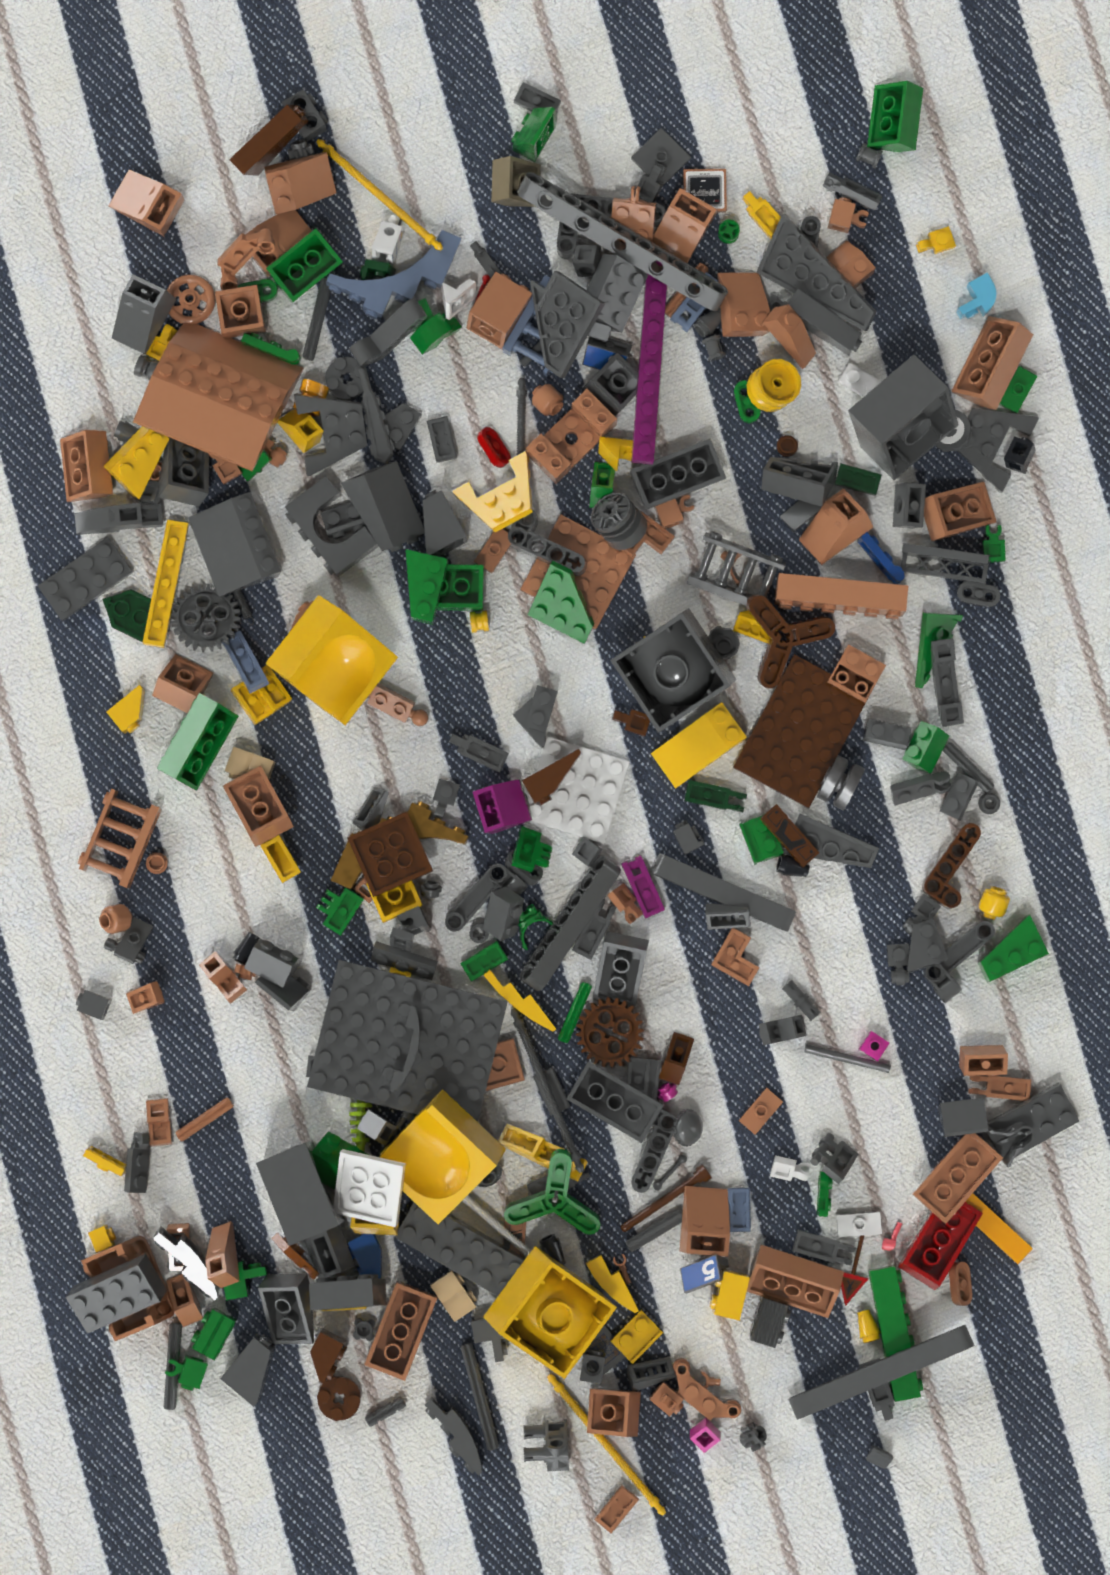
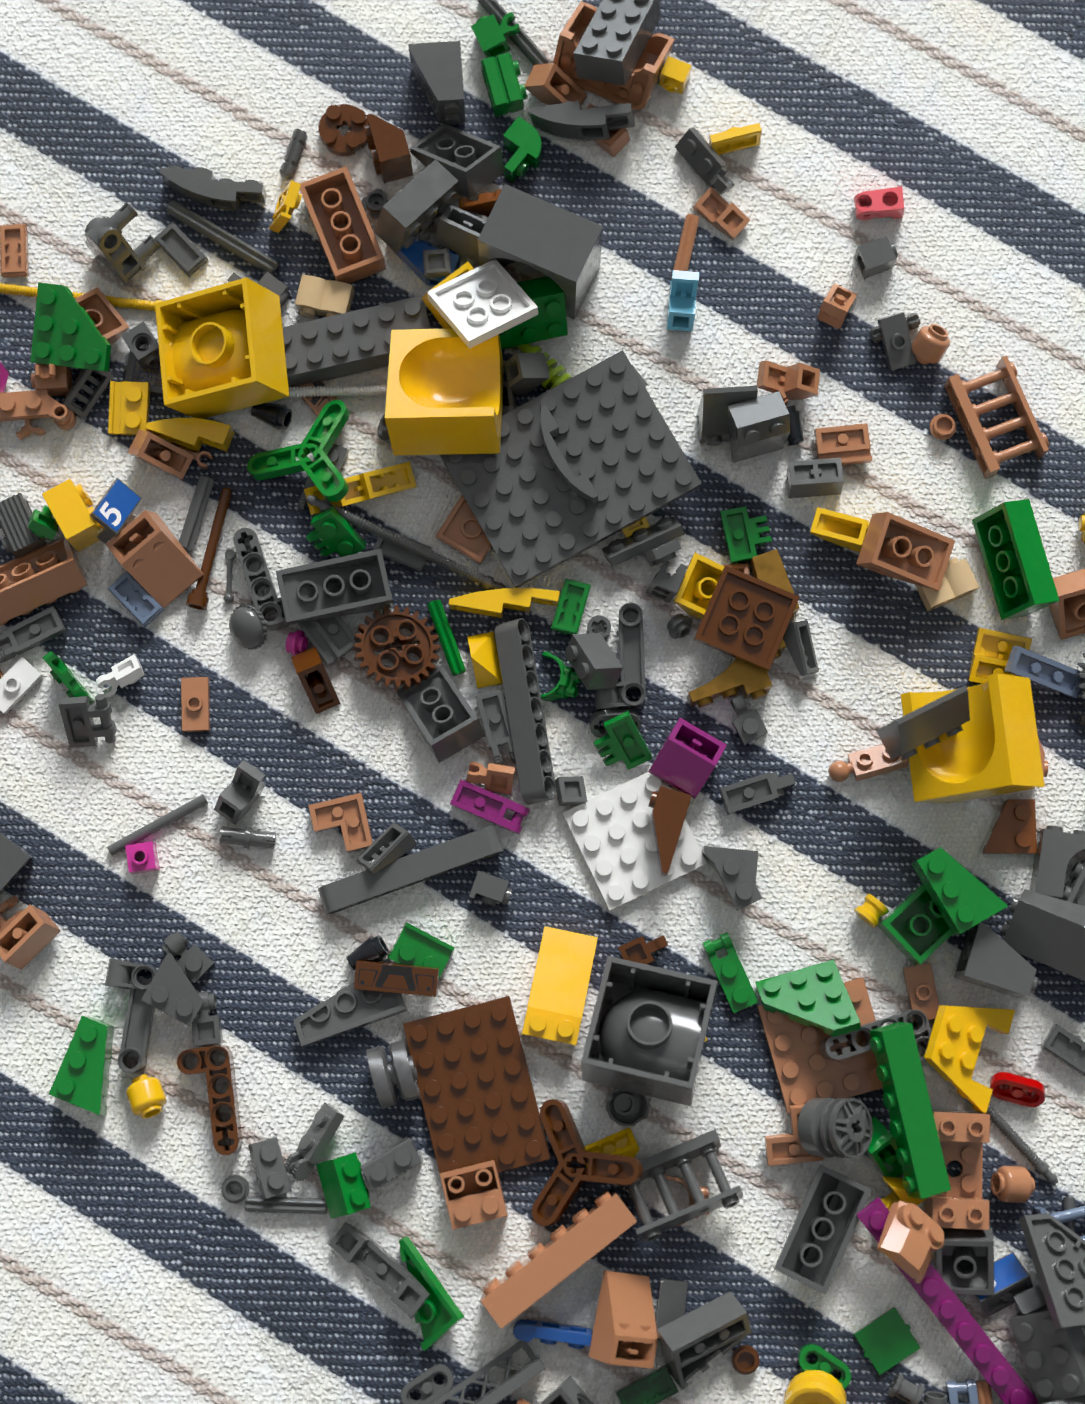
camera: 130 degrees right, 5 degrees down
nougat slope [205,1221,240,1288] -> none
nougat brick [654,495,694,529] -> none
dark green hinge [684,780,747,813] -> none
none -> green plate [28,505,58,540]
none -> green plate [30,282,111,372]
none -> nougat slope [127,429,194,479]
none -> dark grey tile [155,222,208,278]
none -> yellow plate [269,180,302,233]
none -> green hinge [306,506,366,557]
none -> dark grey tile [423,248,451,278]
none -> yellow slope [467,632,503,689]
none -> medium azure brick [667,270,699,332]
none -> green plate [702,932,758,1013]
none -> dark grey hinge [786,458,844,498]
none -> nougat plate [814,423,872,466]
none -> coral leg [854,186,904,220]
none -> green piece [854,1307,920,1375]
none -> green brick [869,1022,951,1199]
none -> dark grey slope [876,685,970,760]
none -> nougat slope [877,1201,944,1284]
none -> dark orange wing [983,799,1037,854]

